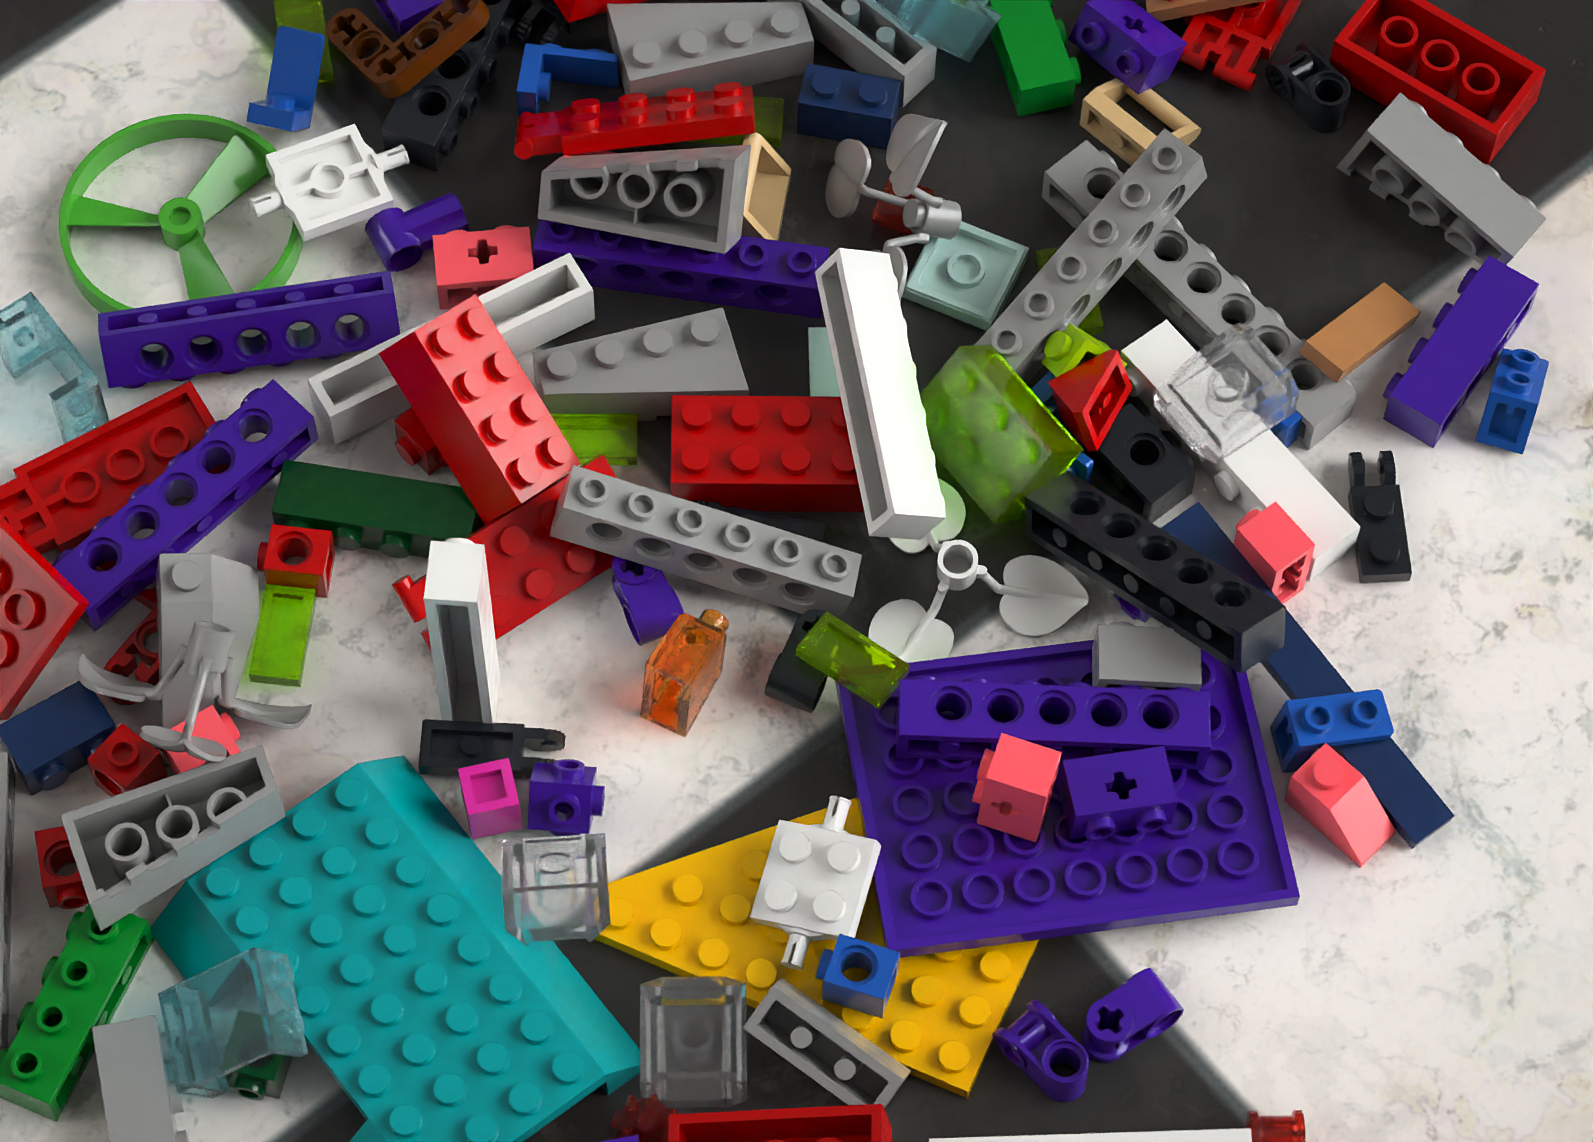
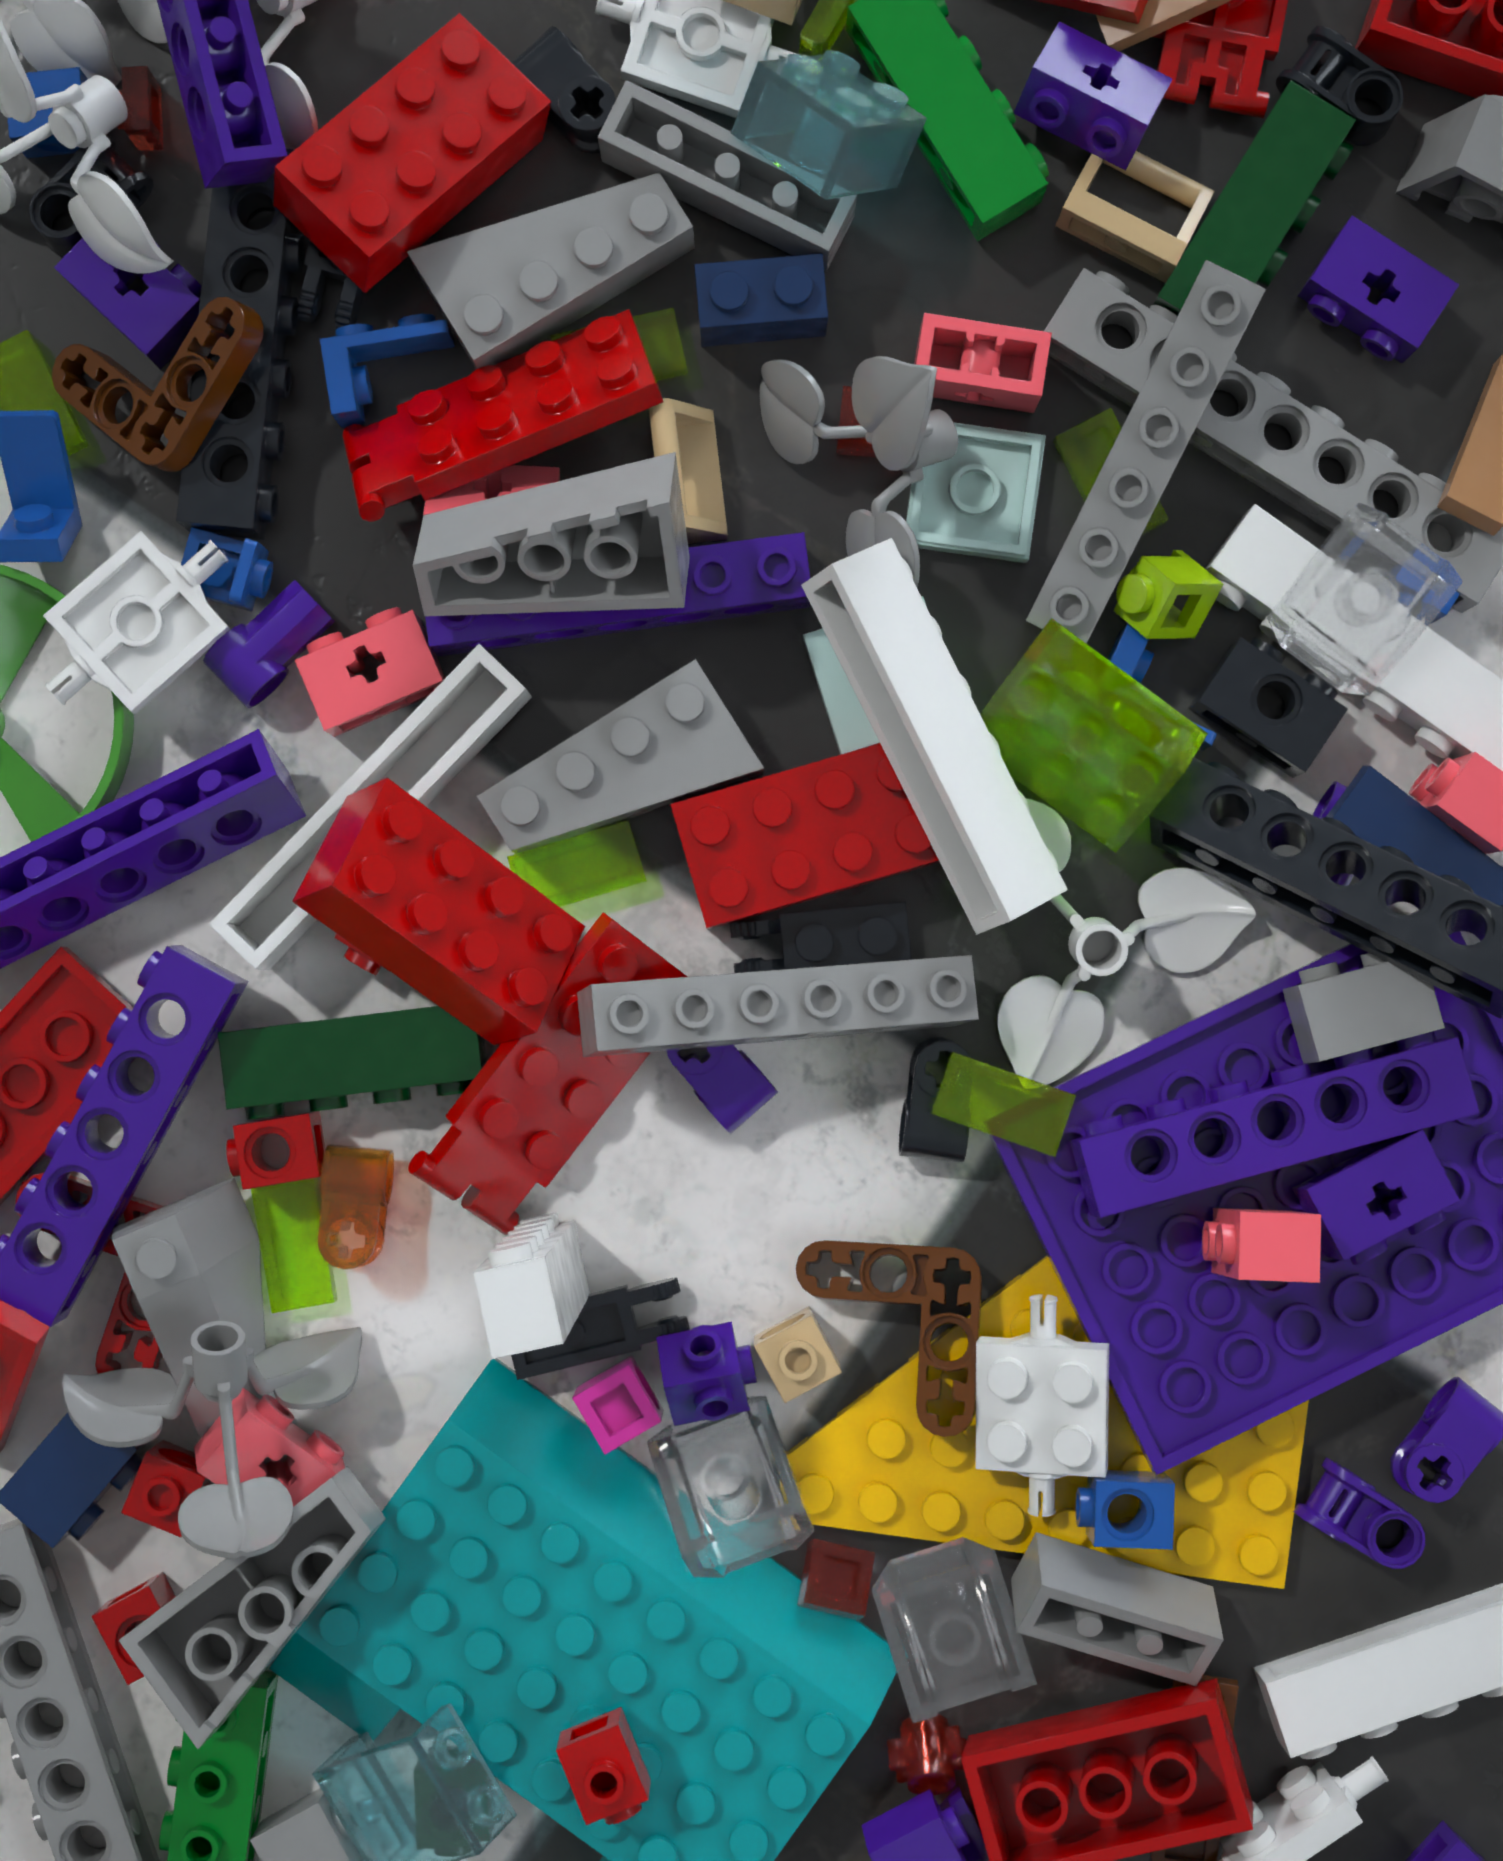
camera: 15 degrees left, 25 degrees up
clear orange torso [640,609,729,737] -> none
red slope [1047,350,1133,451] -> none
none -> blue bracket [181,527,273,612]
none -> clear orange piece [317,1144,394,1269]
none -> red brick [556,1707,651,1825]
none -> tan brick [754,1306,842,1403]
none -> reddish brown beam [796,1240,982,1437]
none -> clear red plate [797,1539,875,1620]
none -> coral brick [914,313,1052,413]
none -> dark green brick [1153,80,1356,316]
none -> dark purple brick [1297,215,1459,364]

